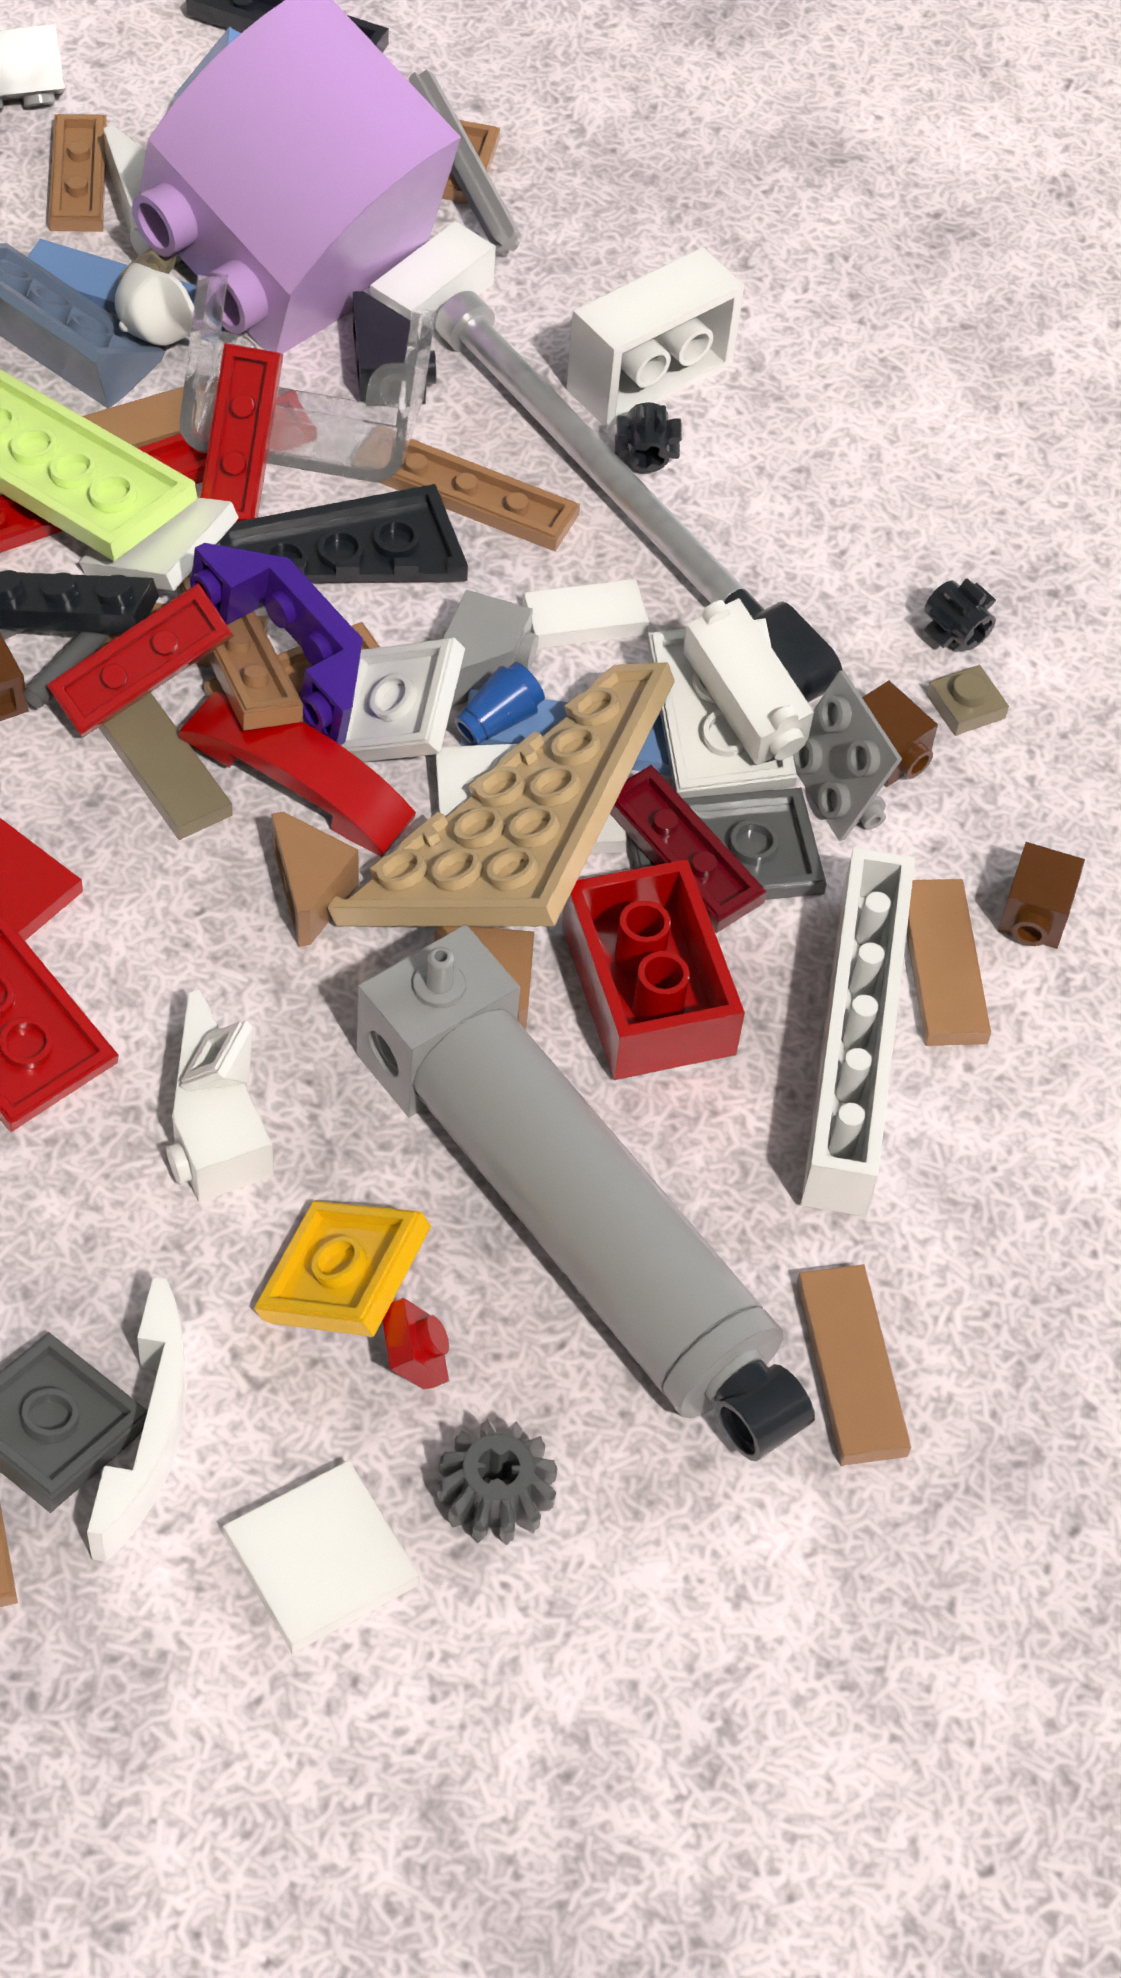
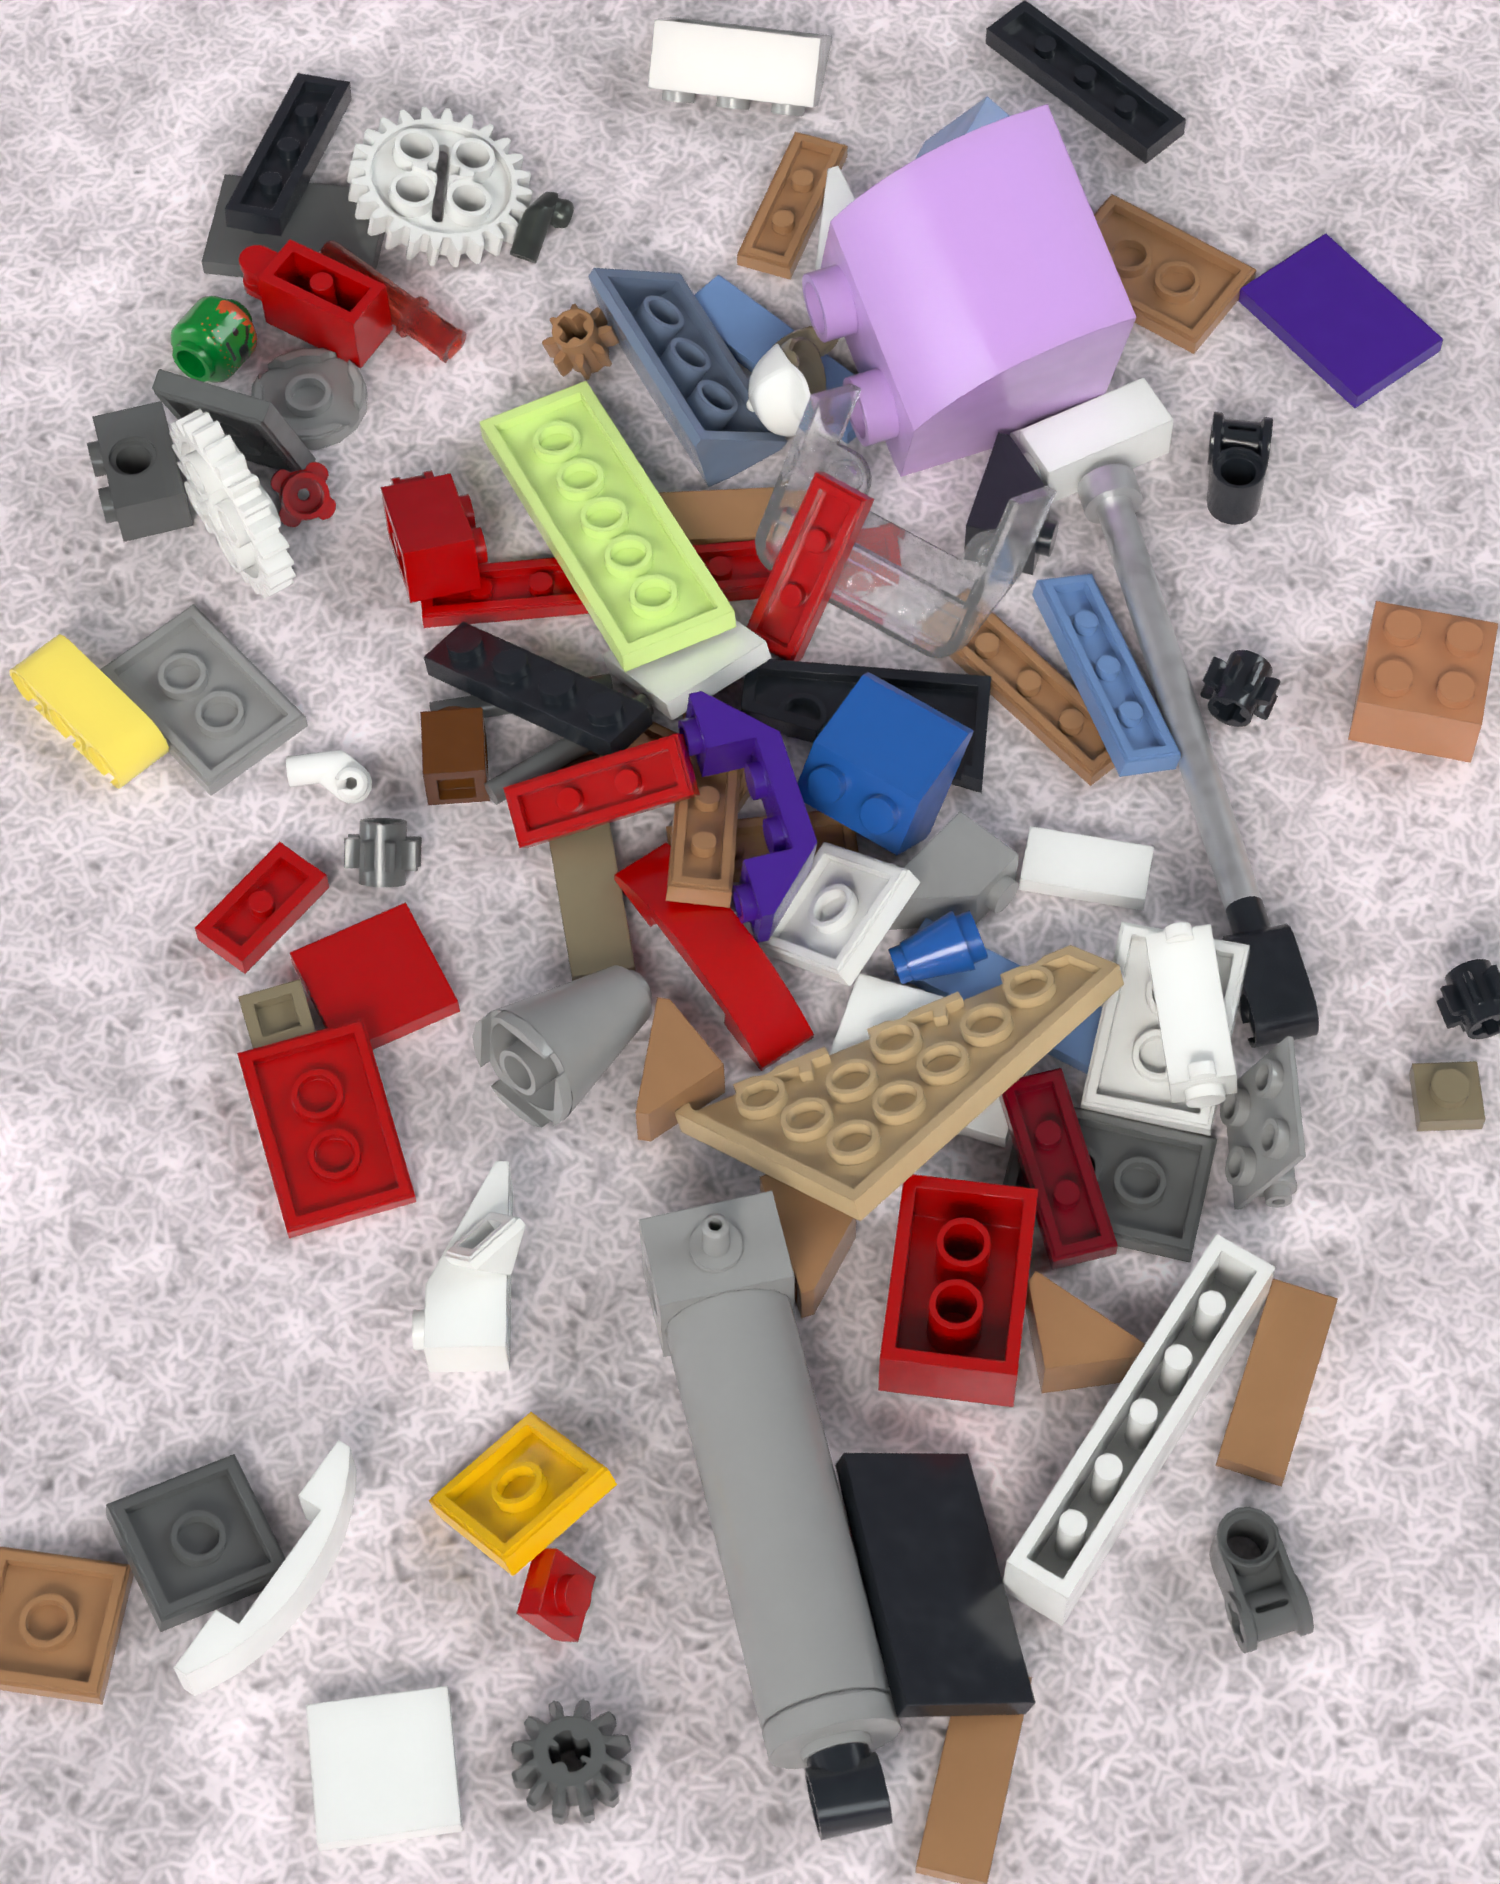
camera: 30 degrees right, 5 degrees up
light grey axle [409,70,520,254] -> none
white brick [566,247,744,428] -> none
reddish brown brick [862,680,938,788] -> none
reddish brown brick [998,842,1085,949] -> none
none -> light grey cone [472,965,652,1127]
none -> blue slope [797,672,974,855]
none -> black tile [835,1453,1036,1718]
none -> medium nougat slope [1025,1271,1145,1394]
none -> medium blue tile [1032,574,1181,777]
none -> black piece [1206,412,1273,525]
none -> dark grey piece [1209,1507,1314,1654]
none -> dark purple tile [1238,233,1443,408]
none -> nougat brick [1348,601,1498,763]

